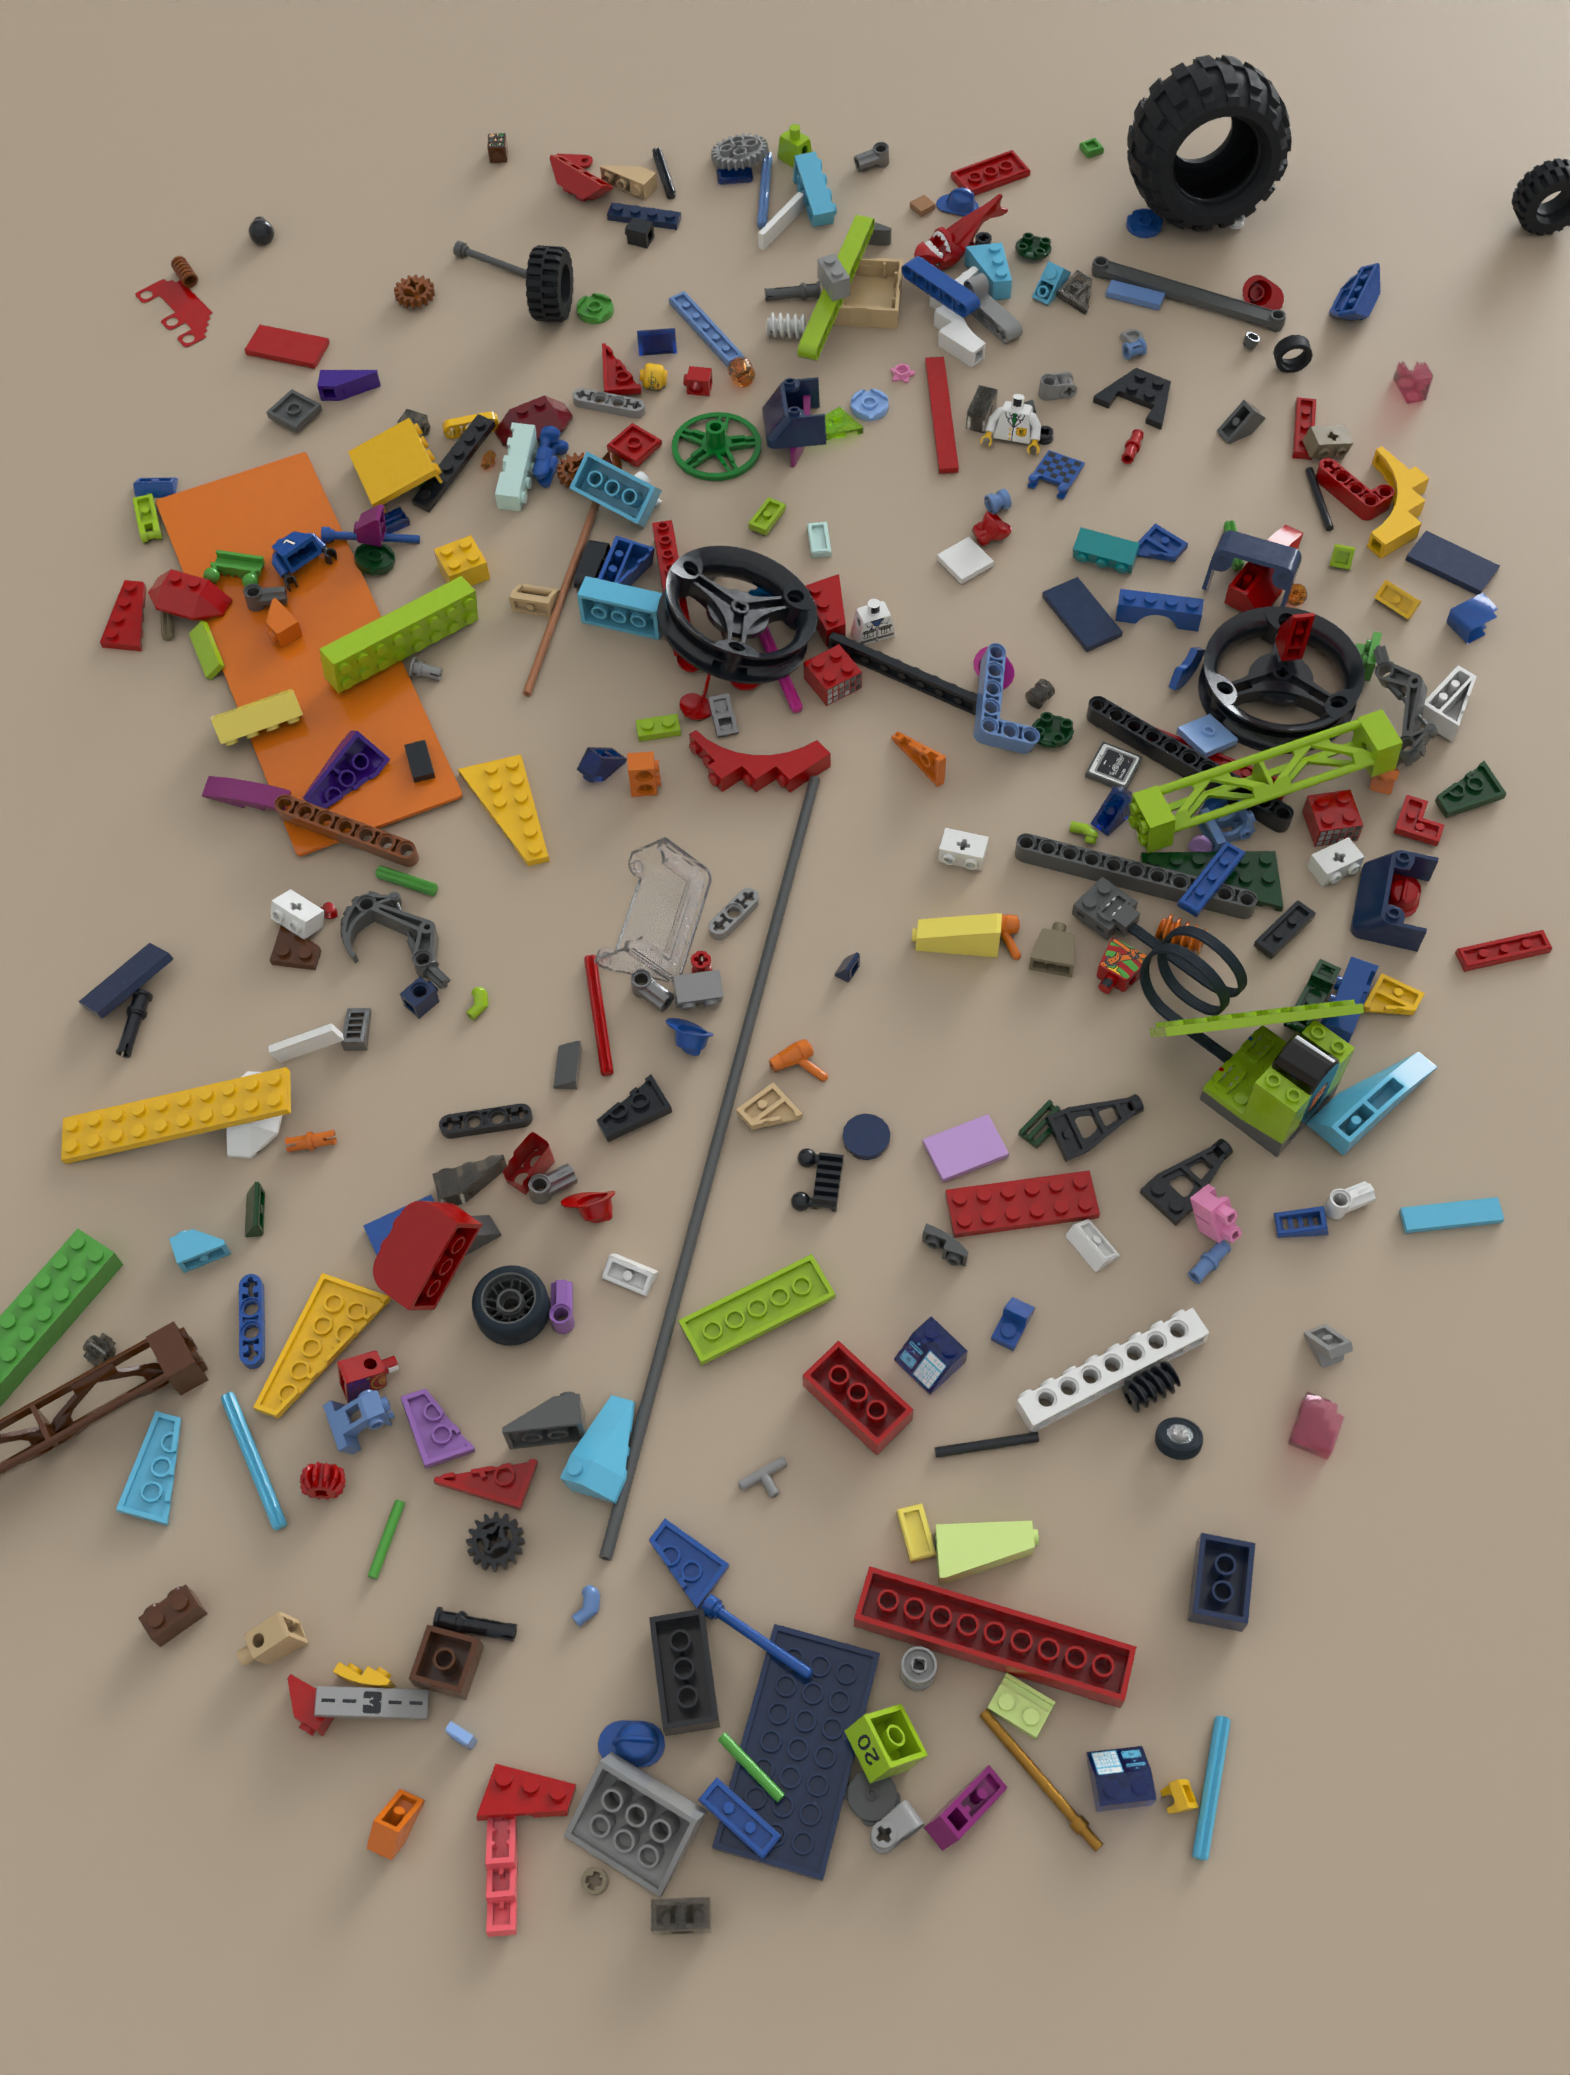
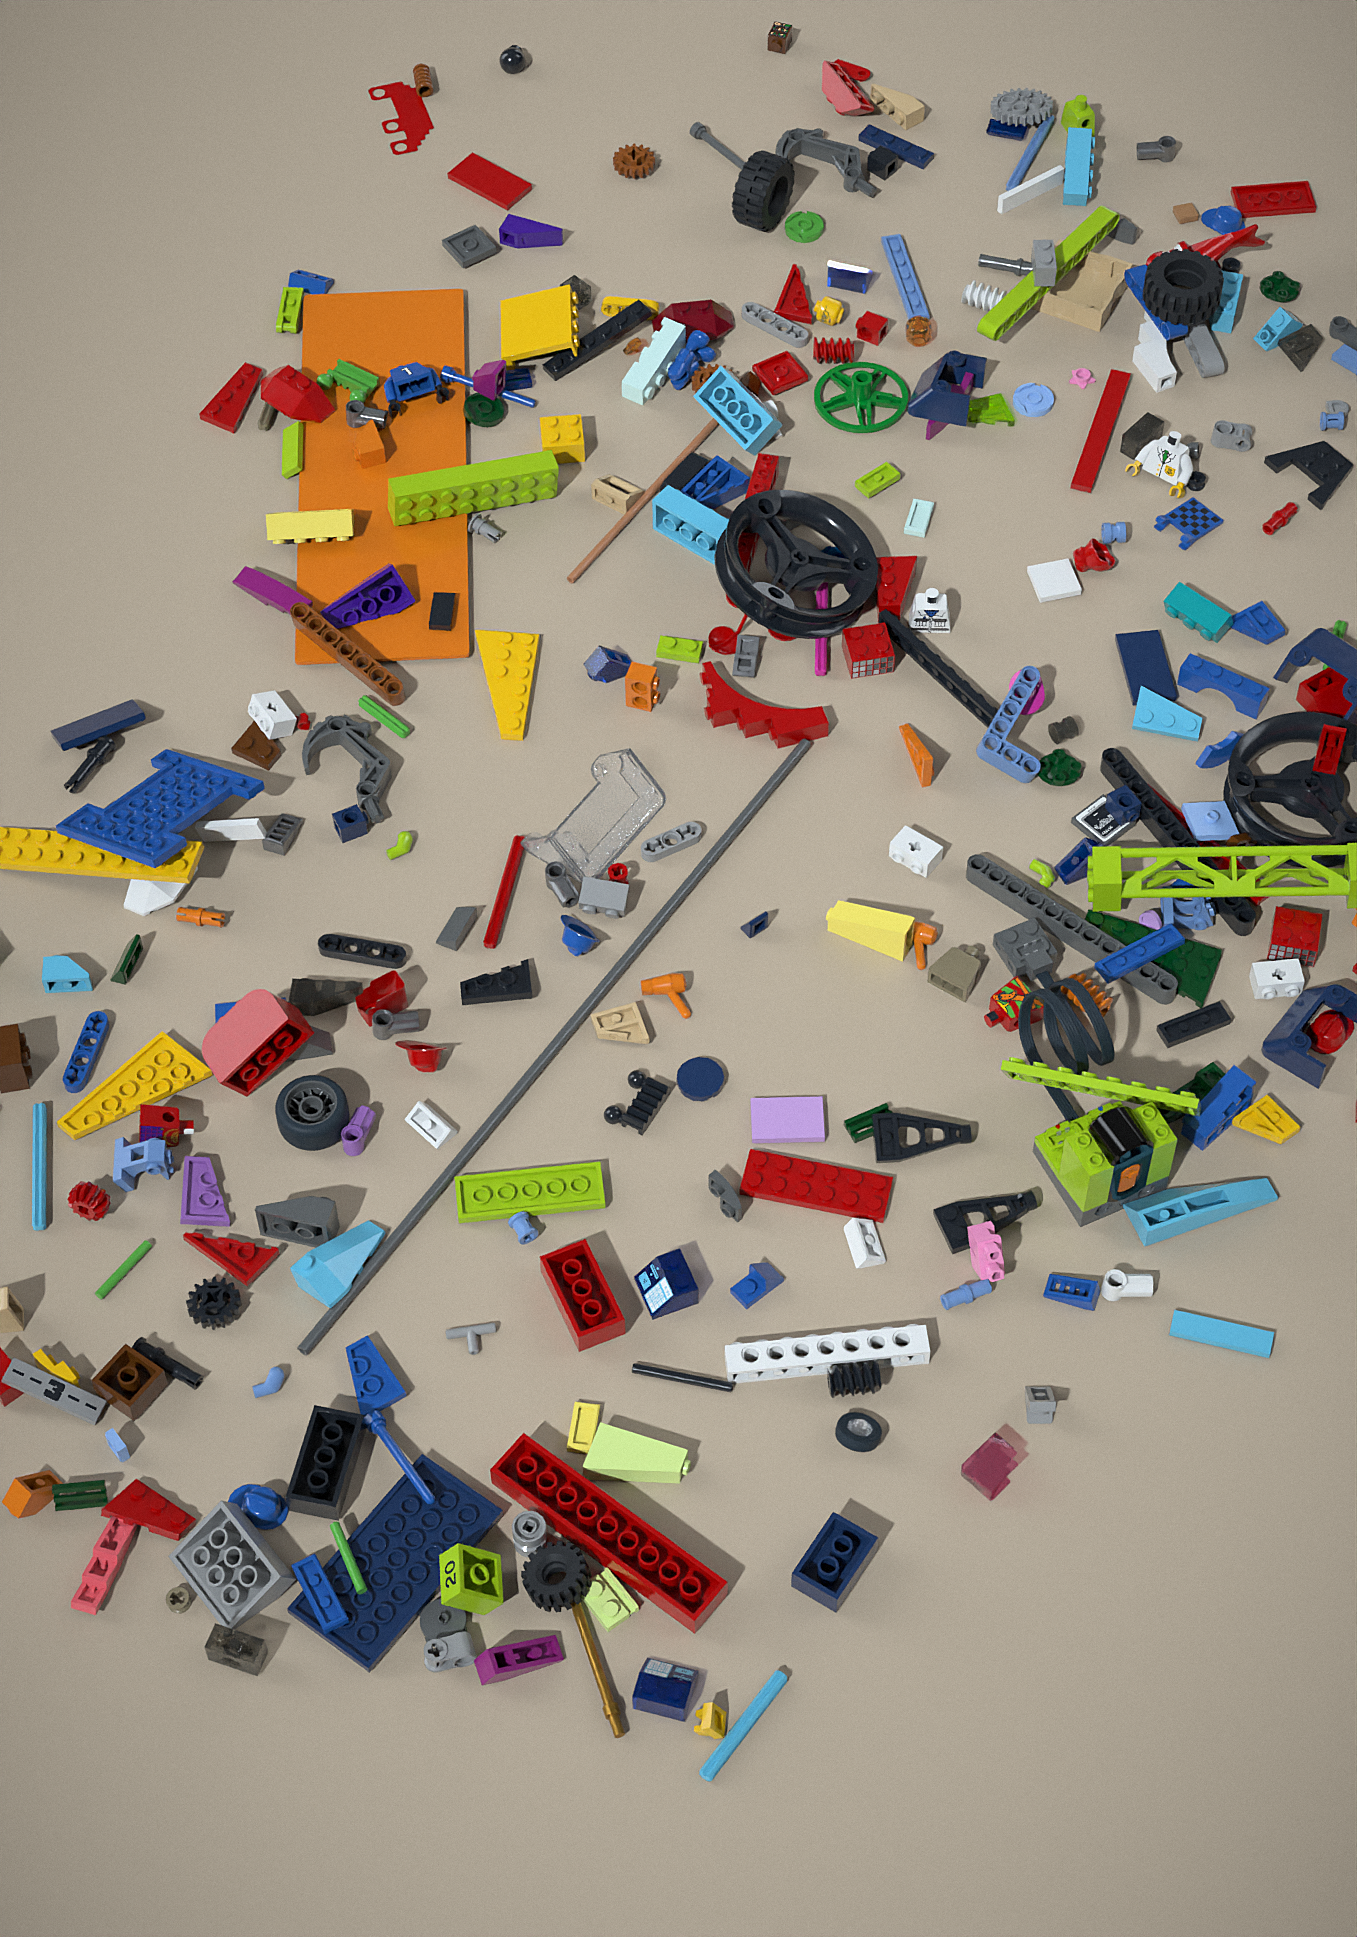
camera: 20 degrees right, 5 degrees down
black axle [652,147,676,199] -> none
none -> dark green tile [52,1480,108,1511]
none -> blue piece [56,749,265,868]
none -> medium blue bush [508,1211,538,1245]
none -> black tyre [521,1541,592,1612]
none -> dark grey piece [775,128,877,198]
none -> red piece [813,337,854,364]
none -> dark blue brick [1105,785,1142,826]
none -> medium azure wing [1132,686,1202,742]
none -> black tyre [1143,249,1224,325]
none -> reddish brown plate [1225,833,1257,859]

